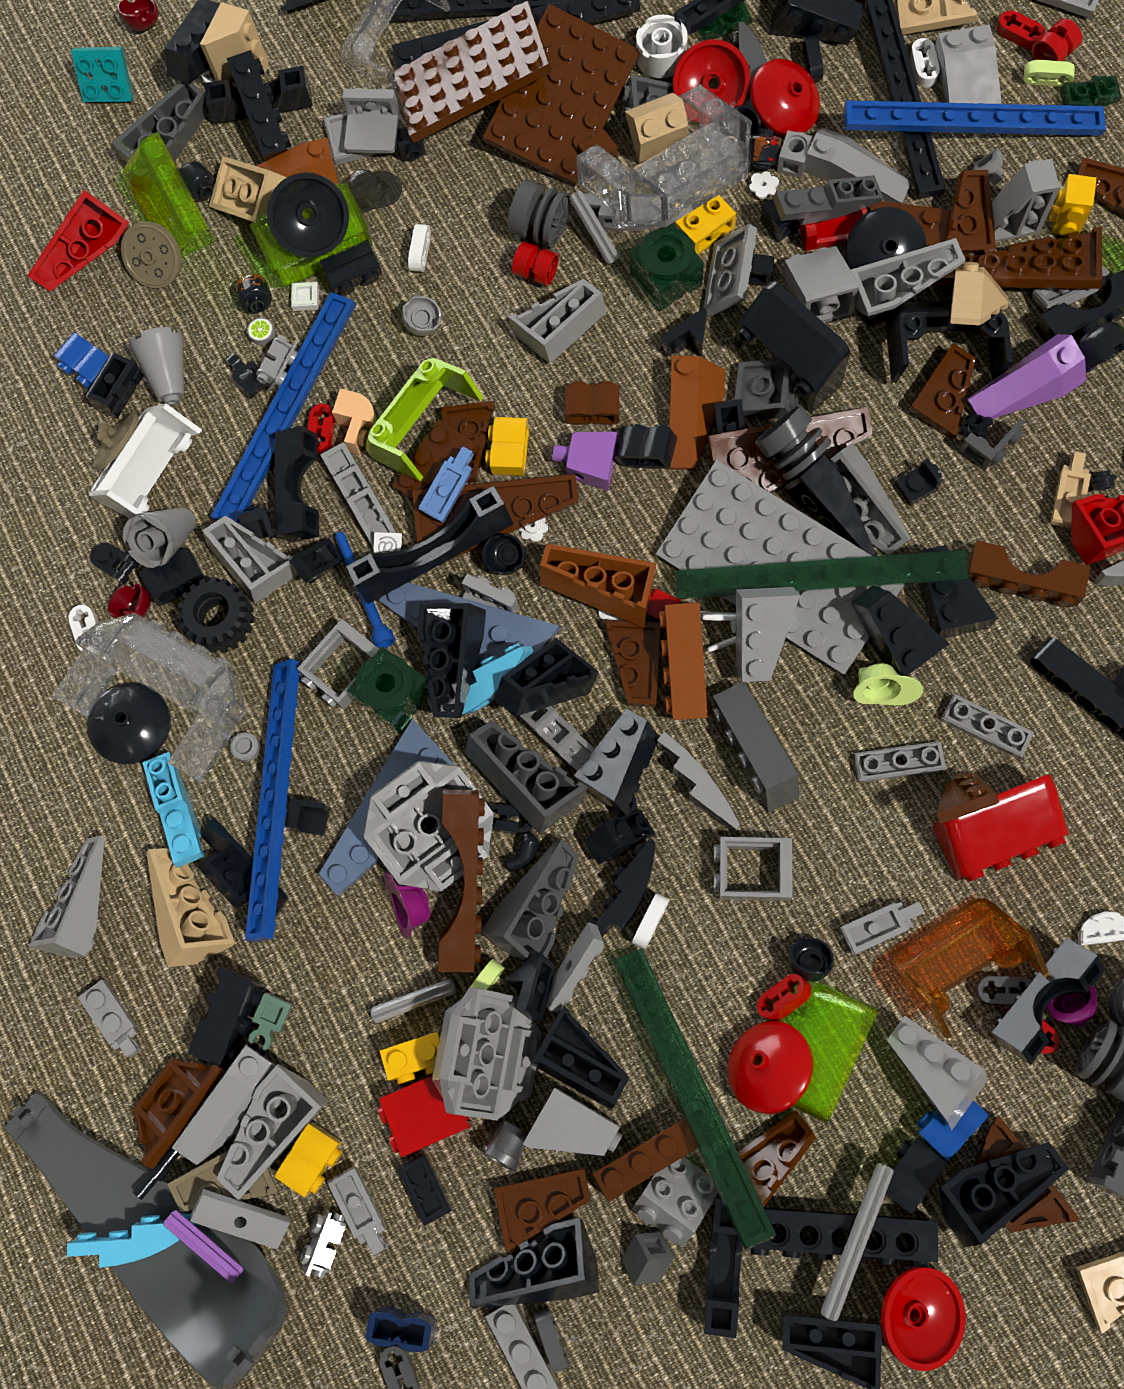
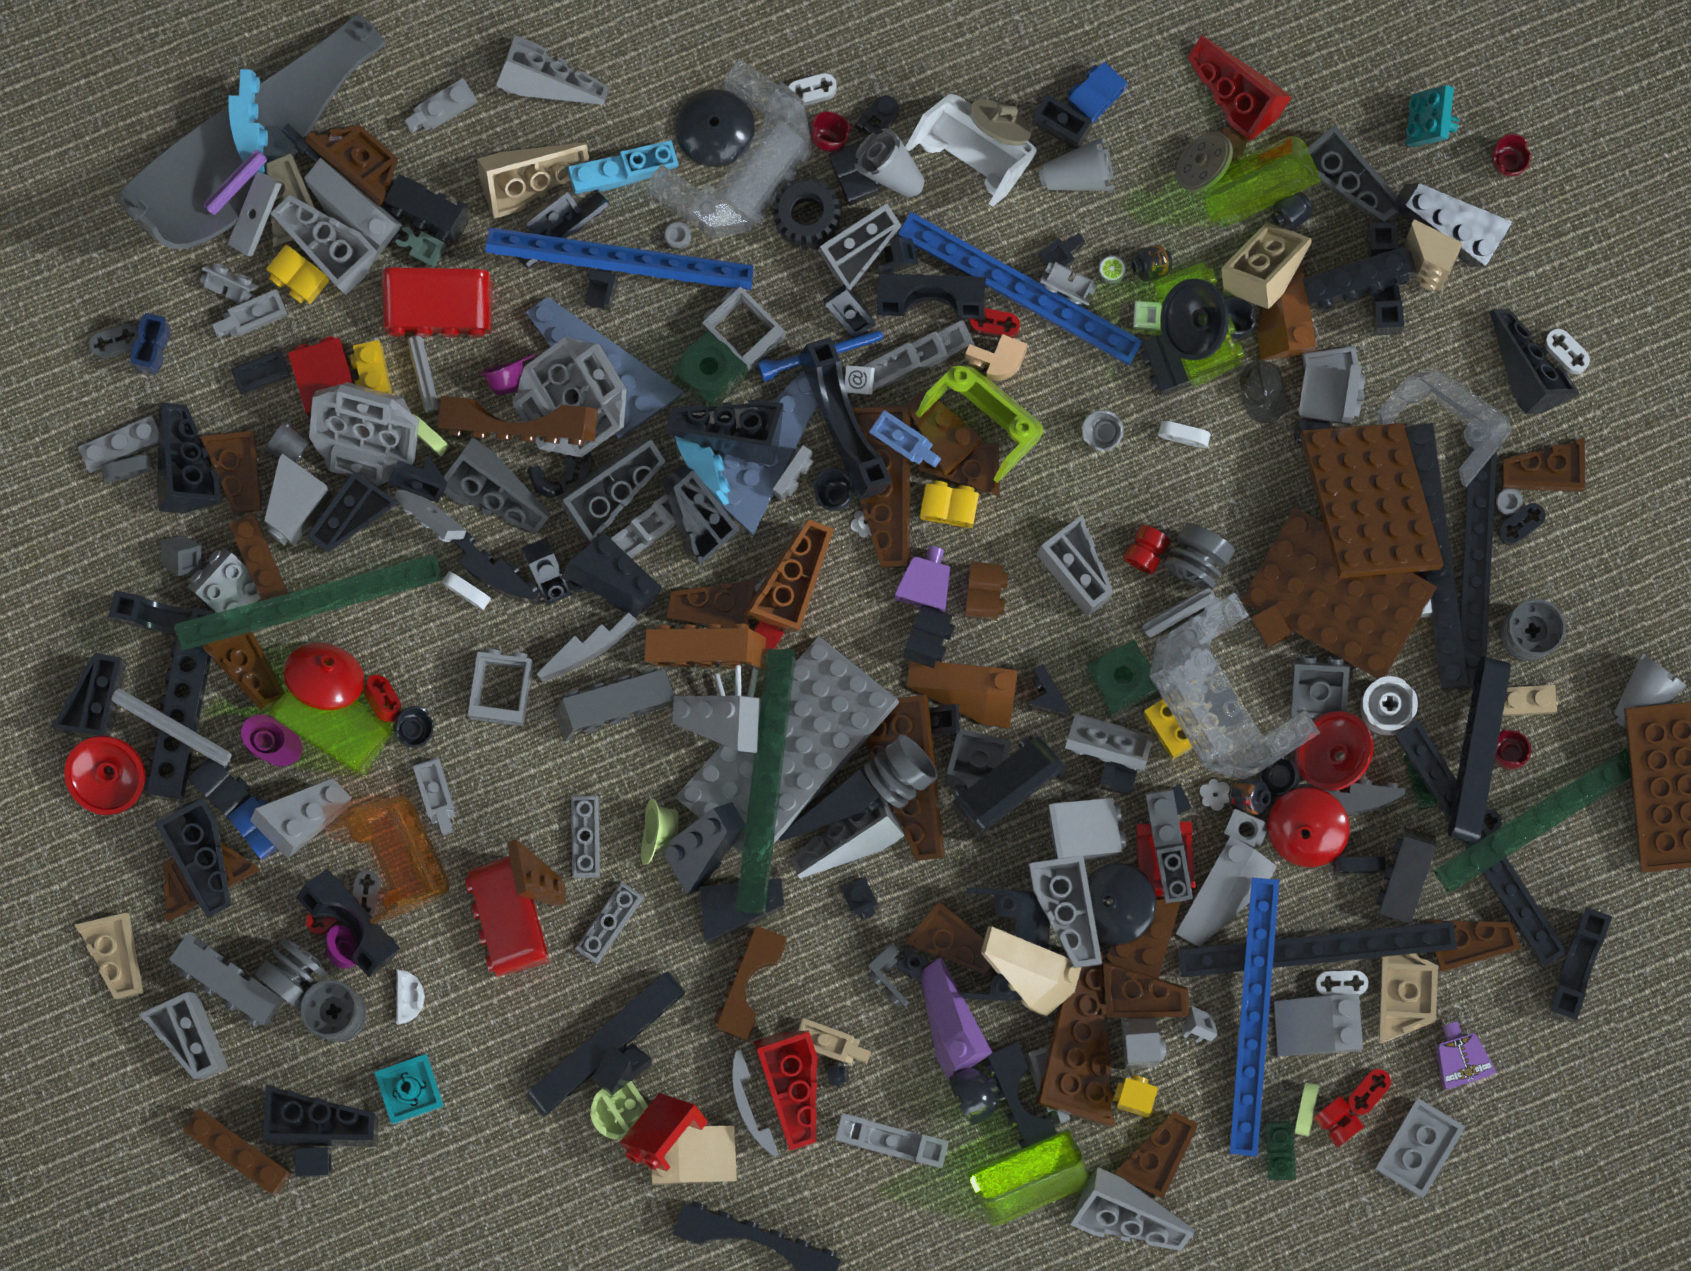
camera: 90 degrees right, 5 degrees up
tan slope [625,93,689,163] -> none
none -> magenta piece [241,714,303,766]
none -> red windscreen [382,267,493,338]

